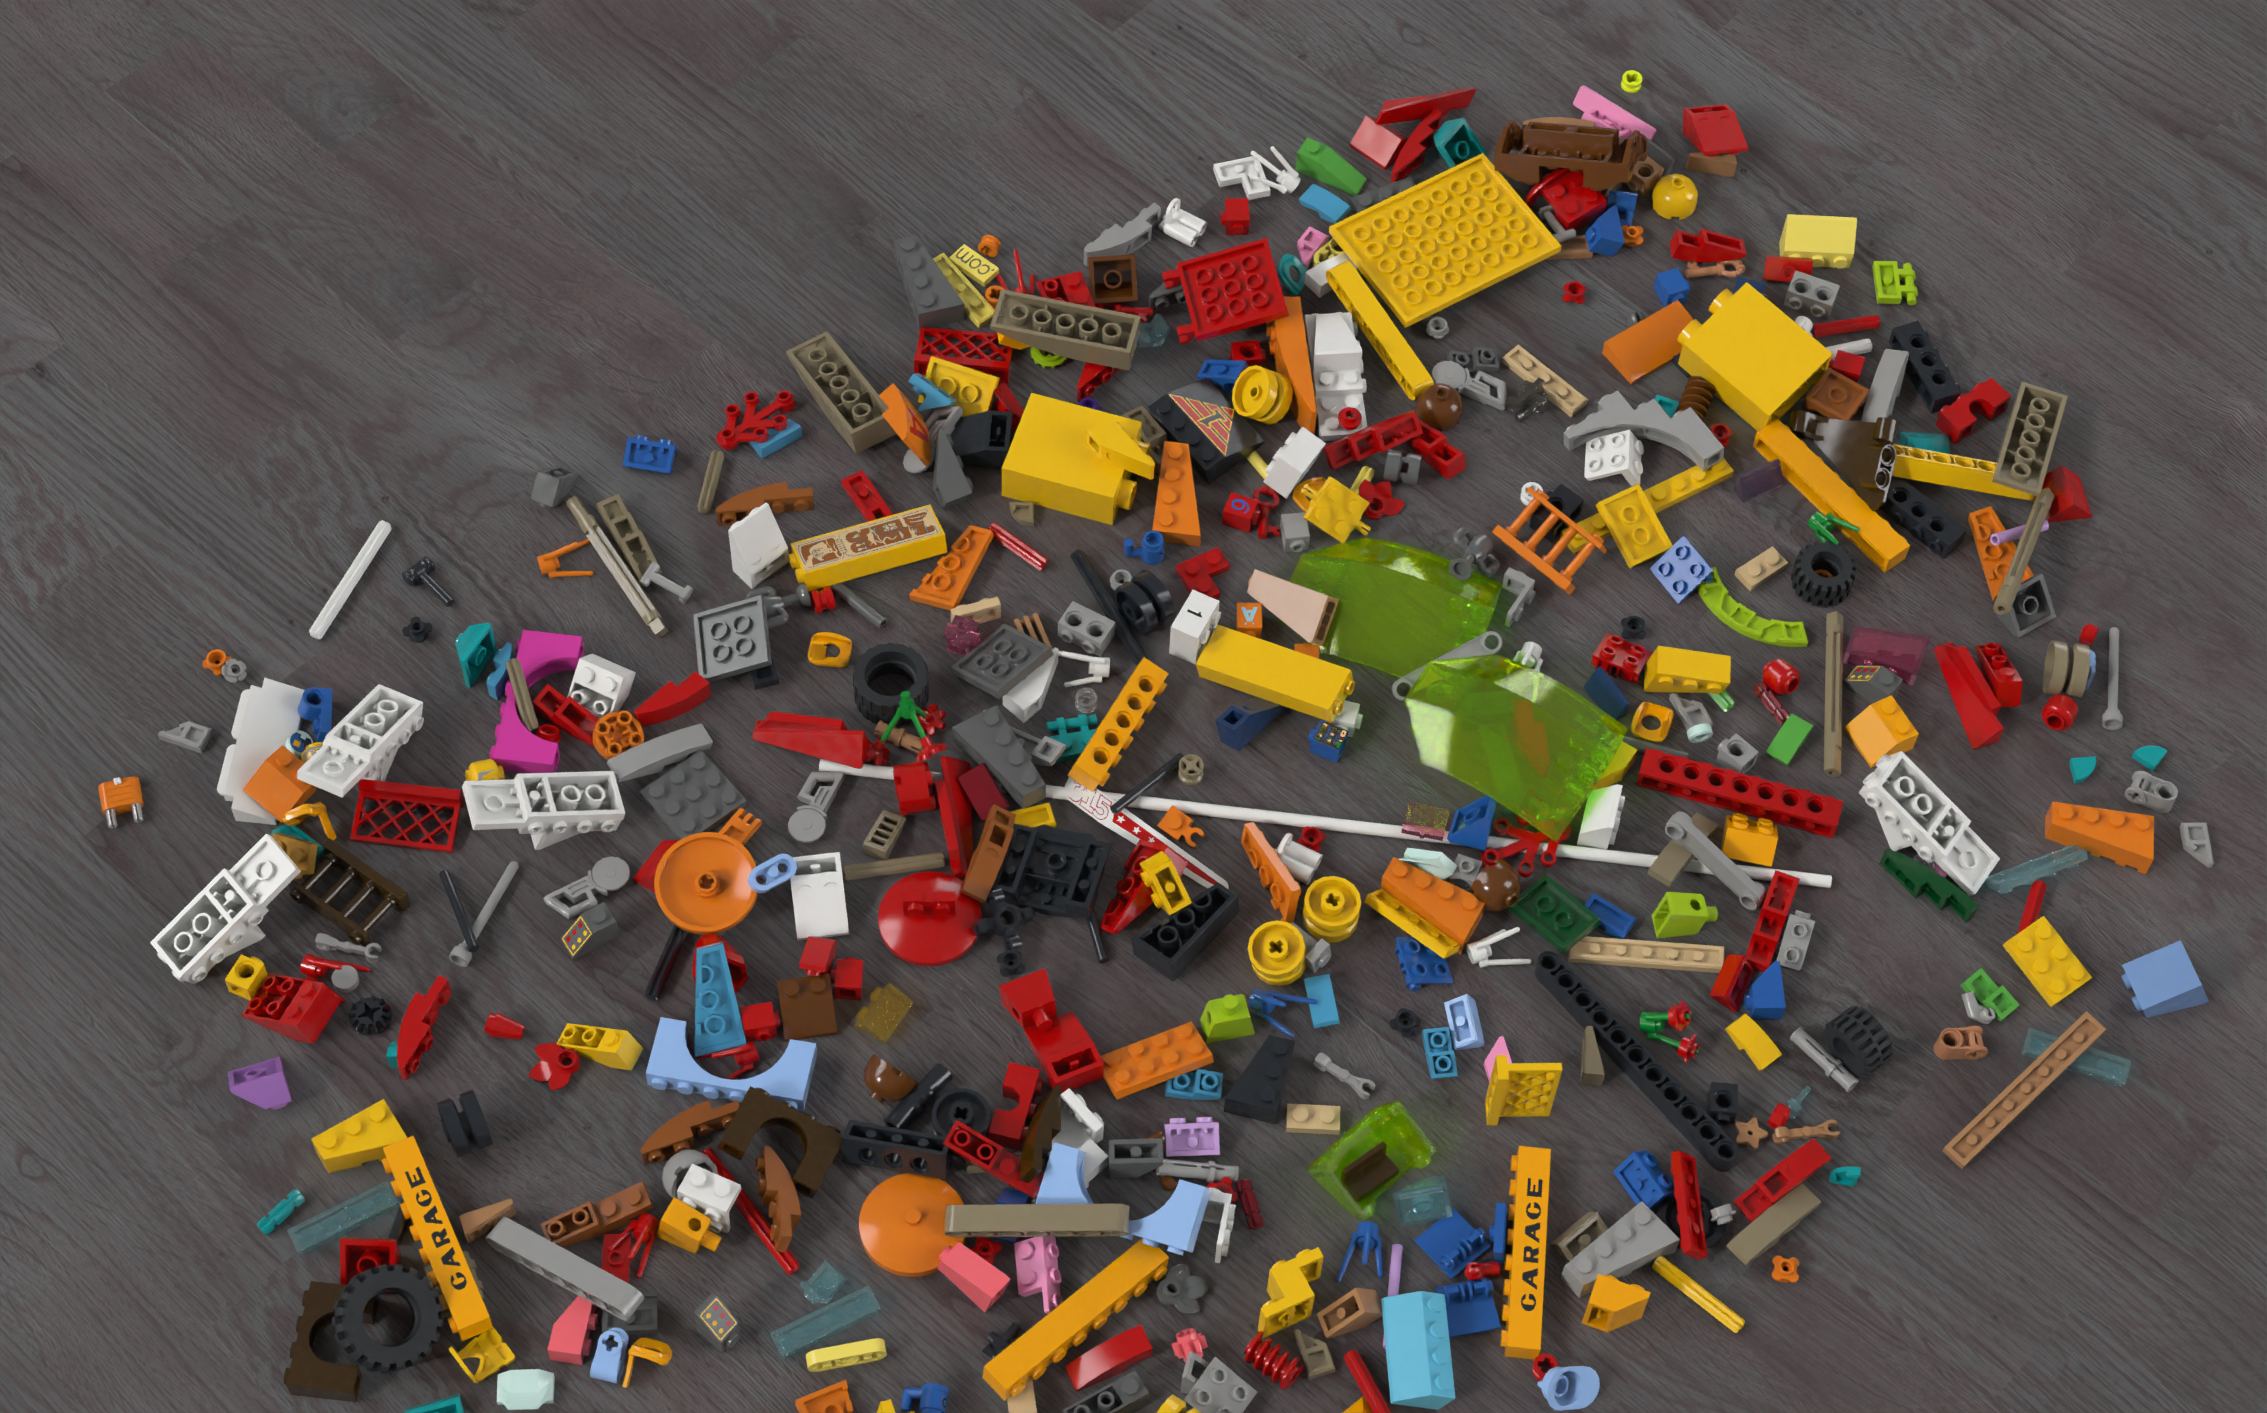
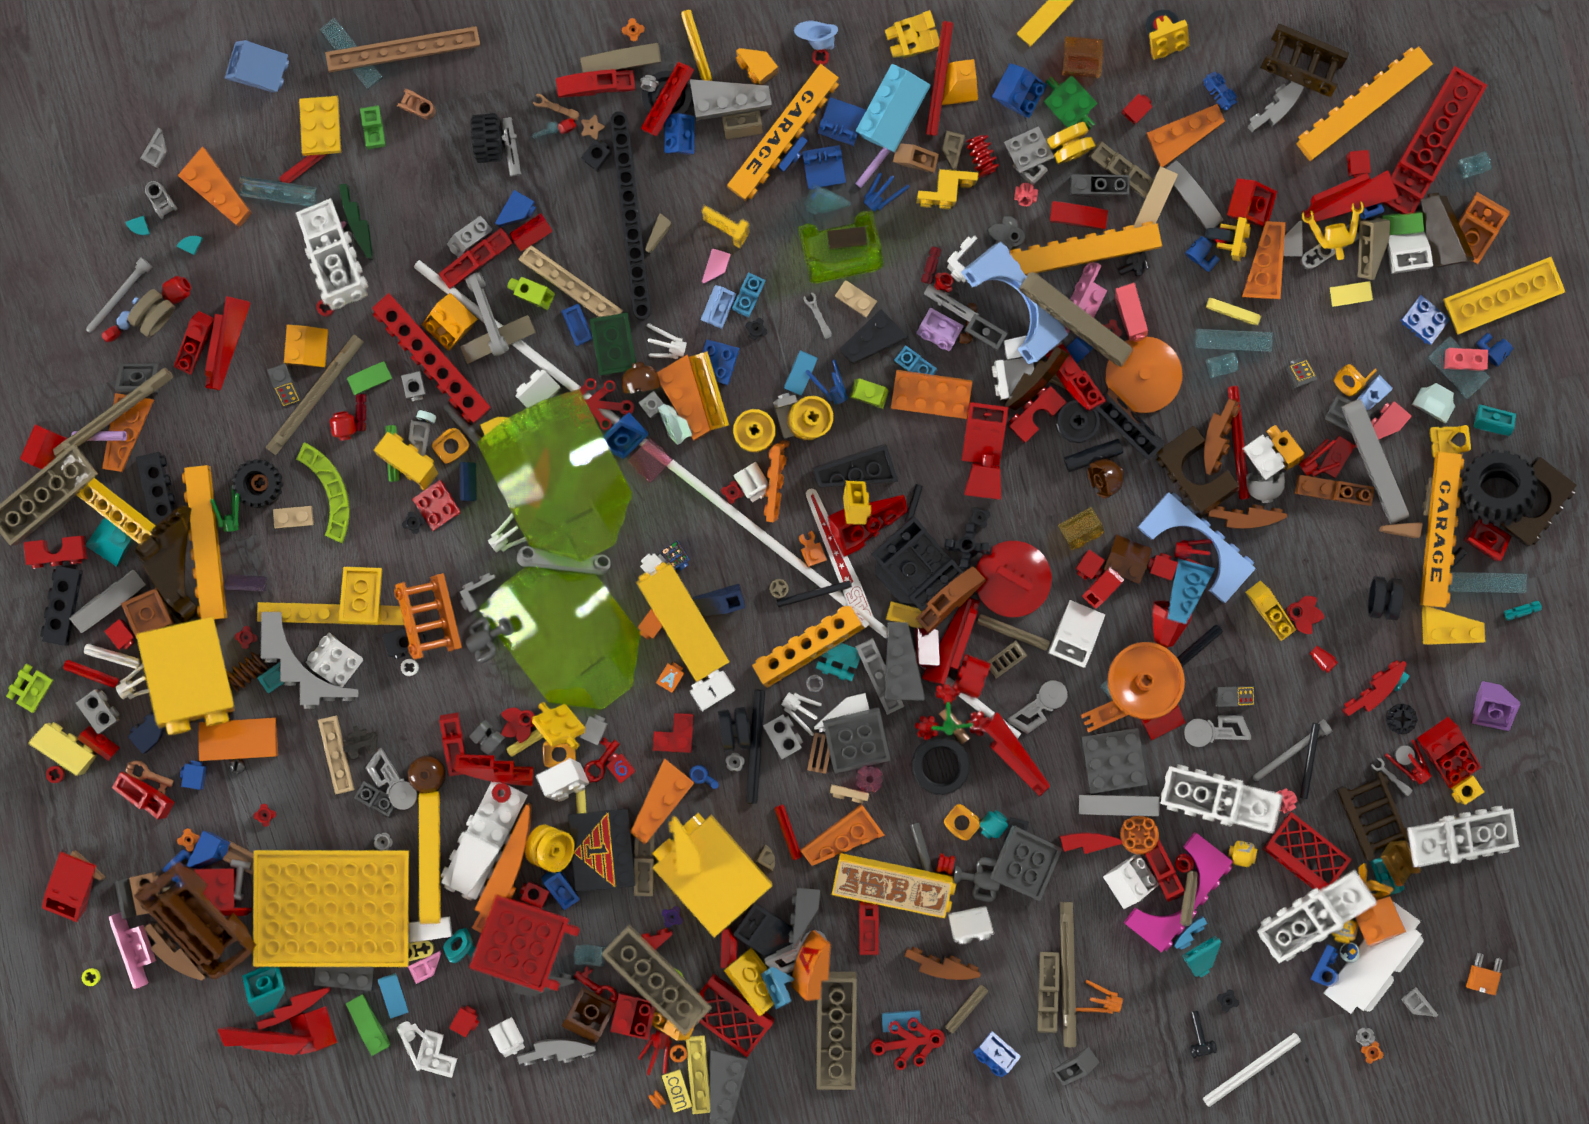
camera: 145 degrees left, 30 degrees up
light grey piece [639,562,693,604] -> none
light blue plate [747,854,797,893] -> none
slope [1247,569,1339,646] -> none
red arm [1465,1262,1500,1281] -> none
plant [1640,1000,1699,1064] -> none
hinge [1650,535,1713,604] -> none
yellow cylinder [1651,174,1698,220] -> none
yellow slope [1725,1014,1782,1070] -> none
teal tile [1829,1166,1861,1187] -> none
clear pink wedge [1843,626,1931,686] -> none
light grey arm [1961,991,1995,1024] -> none
none -> teal head [979,810,1008,839]
none -> coral gear [1276,788,1298,814]

